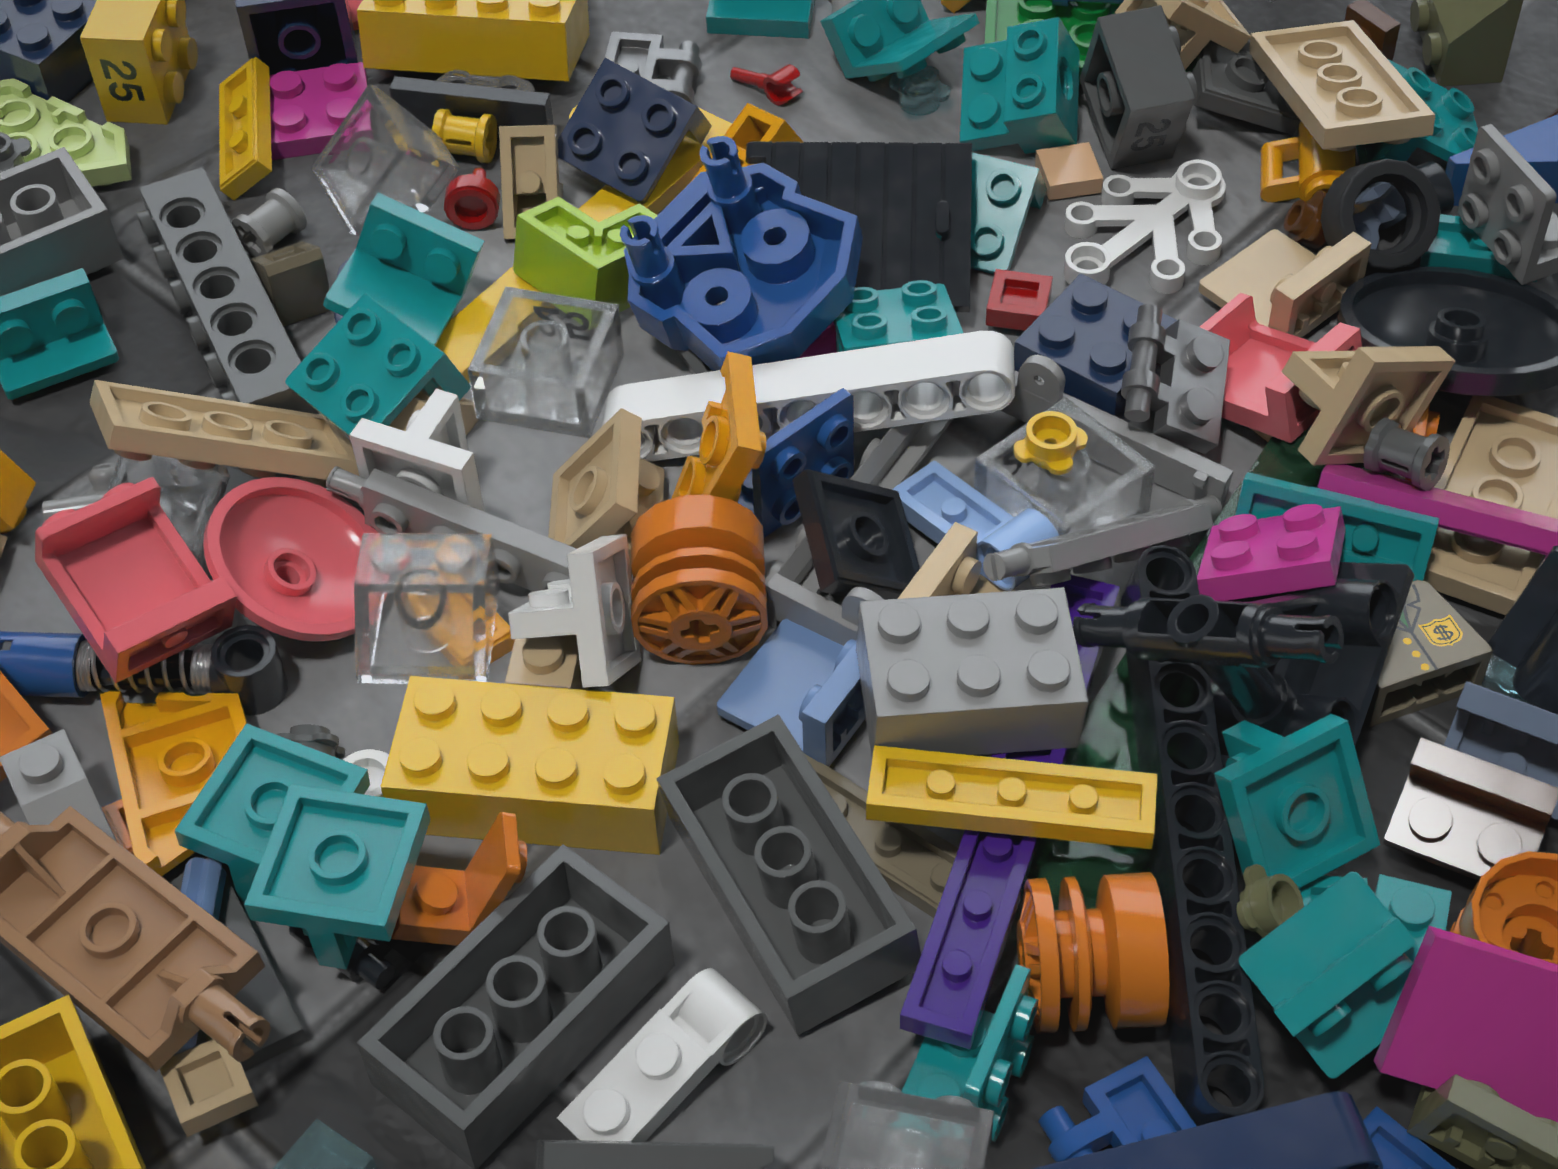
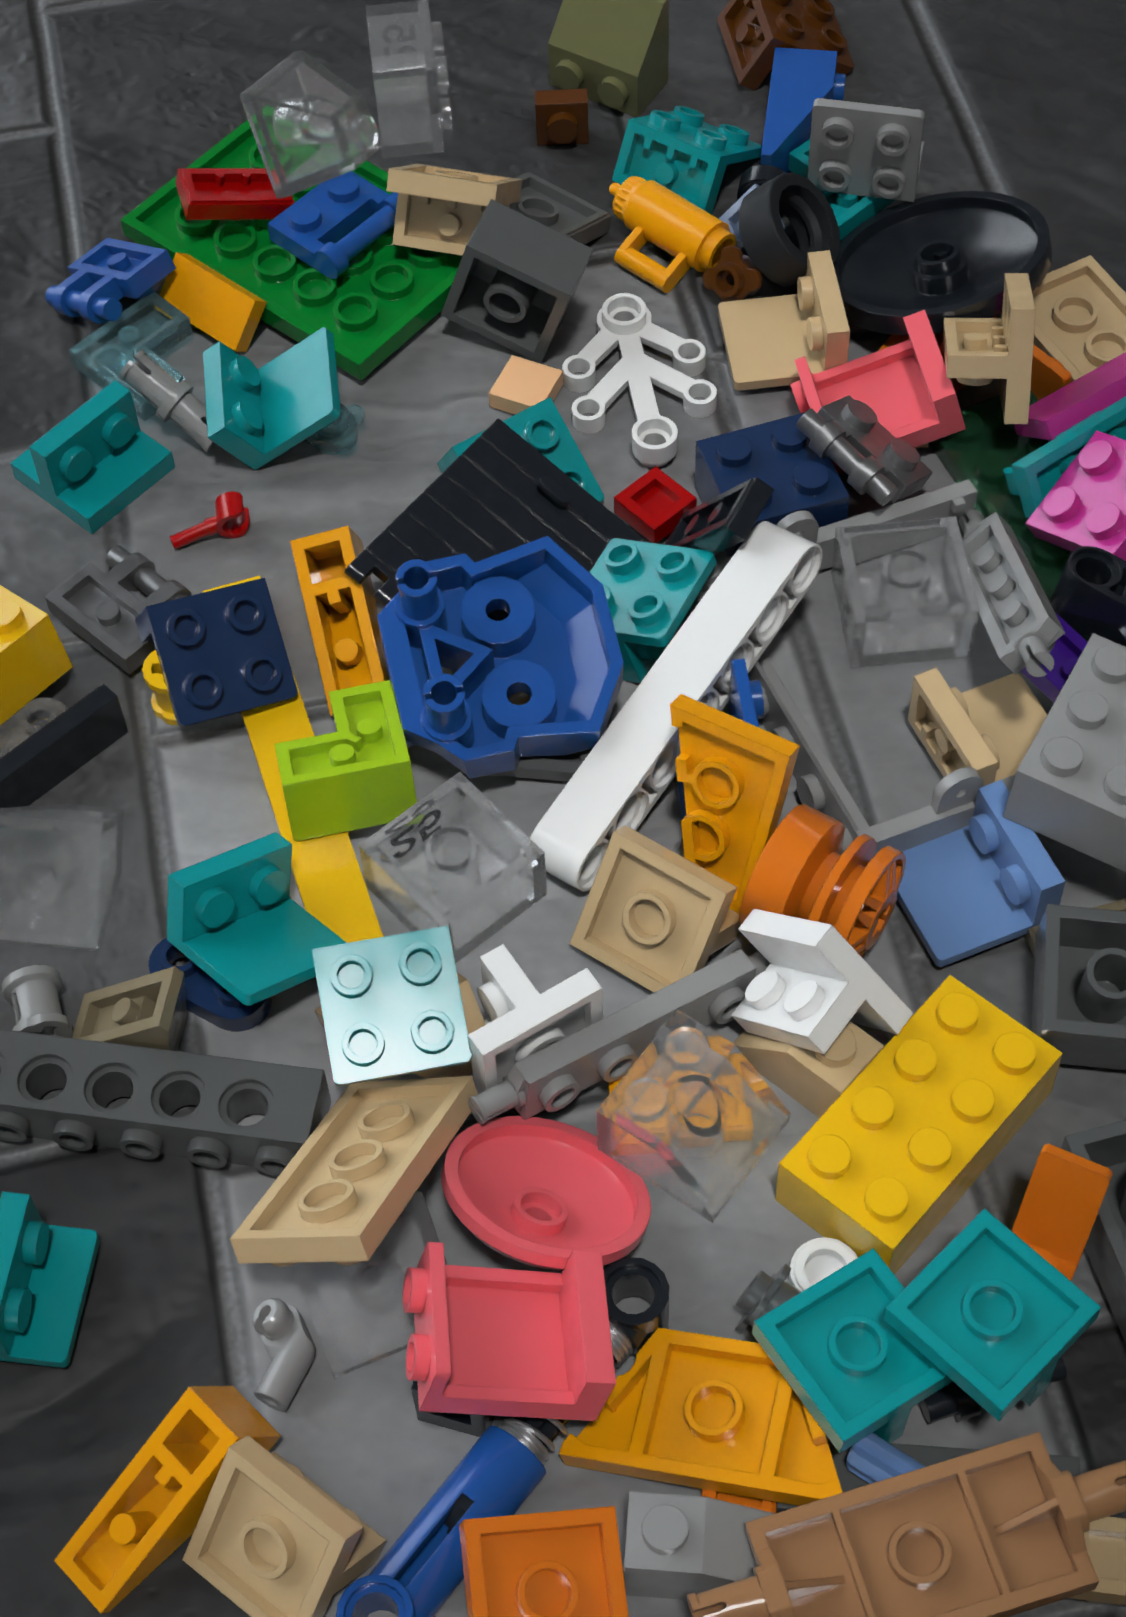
camera: 55 degrees left, 5 degrees up
yellow bush [431,109,498,164] -> none
red tile [444,167,500,230] -> none
tan slope [499,125,563,239] -> none
black plate [792,469,920,600] -> none
light blue plate [892,460,1059,591] -> none
teal brick [959,17,1080,154] -> none
yellow plate [1013,411,1088,475] -> none
tan plate [1249,20,1435,152] -> none
dark grey bush [1363,418,1450,491] -> none
none -> black tile [664,477,774,554]

